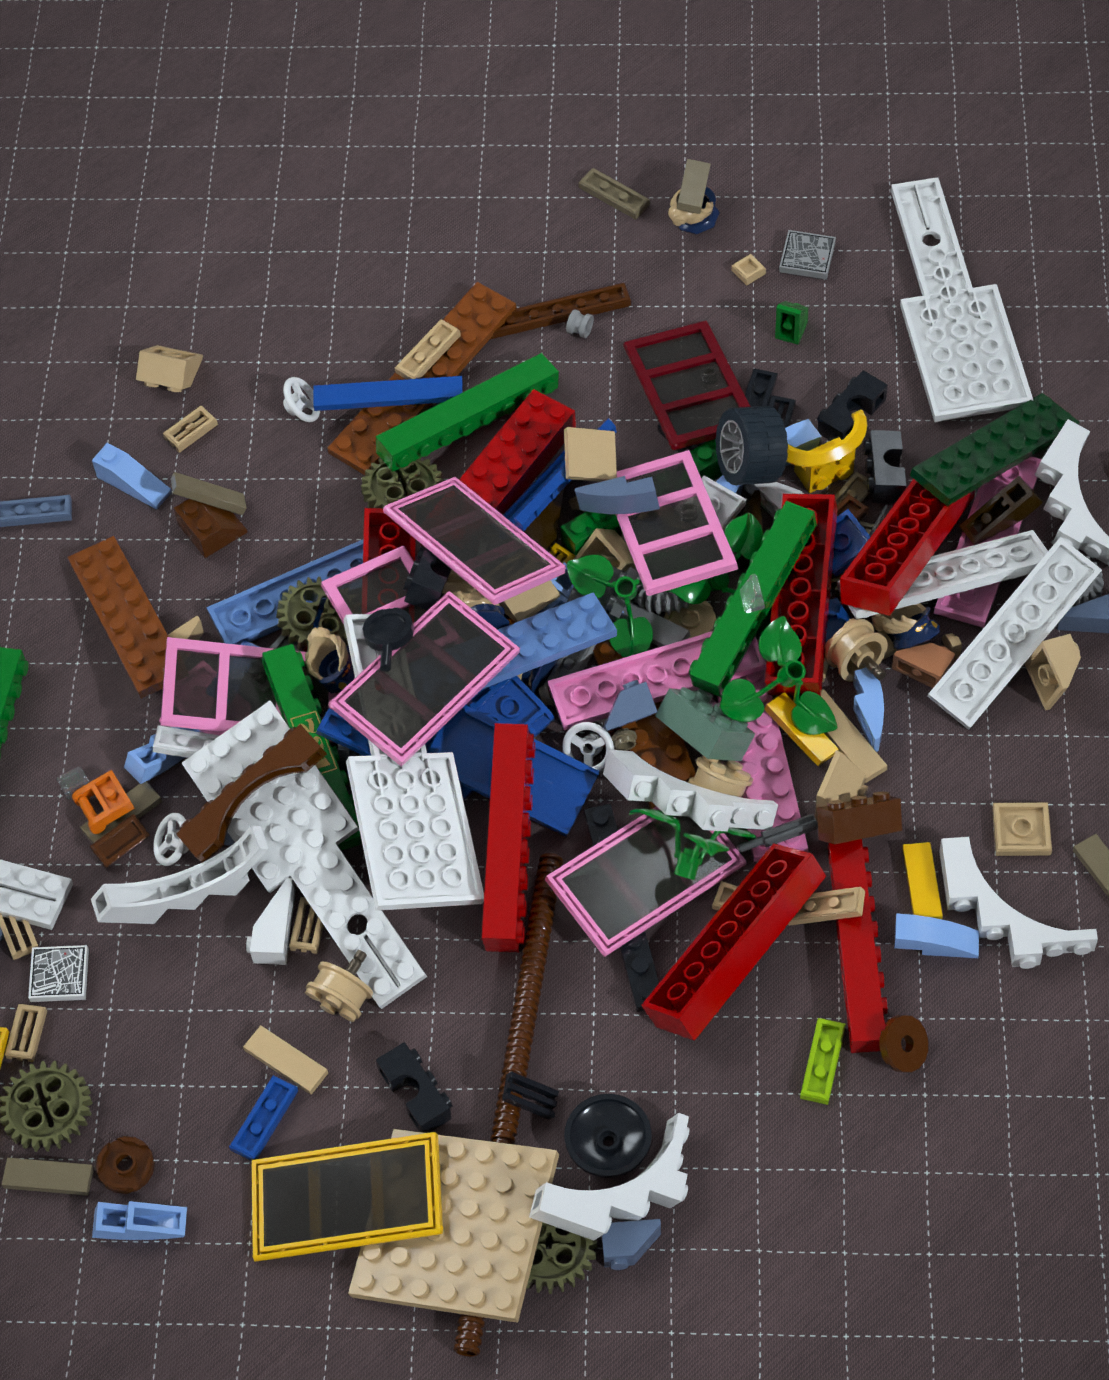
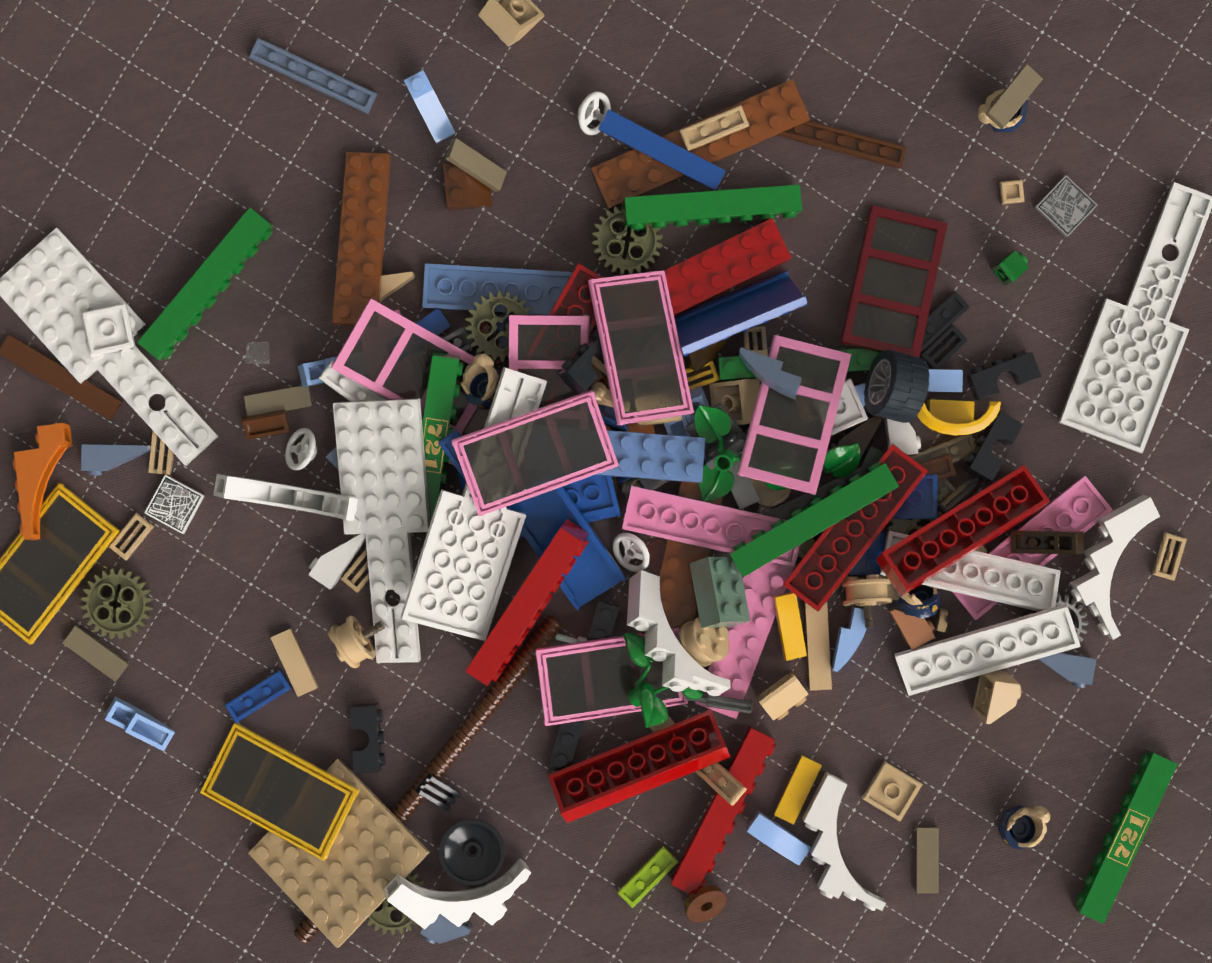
camera: 30 degrees right, 30 degrees up
orange plate [72,770,135,834] -> none
reddish brown tile [96,1136,155,1194] -> none
tan tile [163,406,218,453] -> none
reddish brown arch [176,724,327,862] -> none
black piece [362,608,414,672] -> none
tan tile [564,427,617,482] -> none
light grey wheel [566,309,594,338] -> none
dark tan tile [579,168,650,220] -> none
sand blue slope [603,680,657,732] -> none
dark tan plate [611,728,637,751] -> none
green plant [720,616,838,735] -> none
clear slope [740,574,765,613] -> none
reddish brown brick [817,792,902,844] -> none
dark green plate [909,393,1080,506] -> none

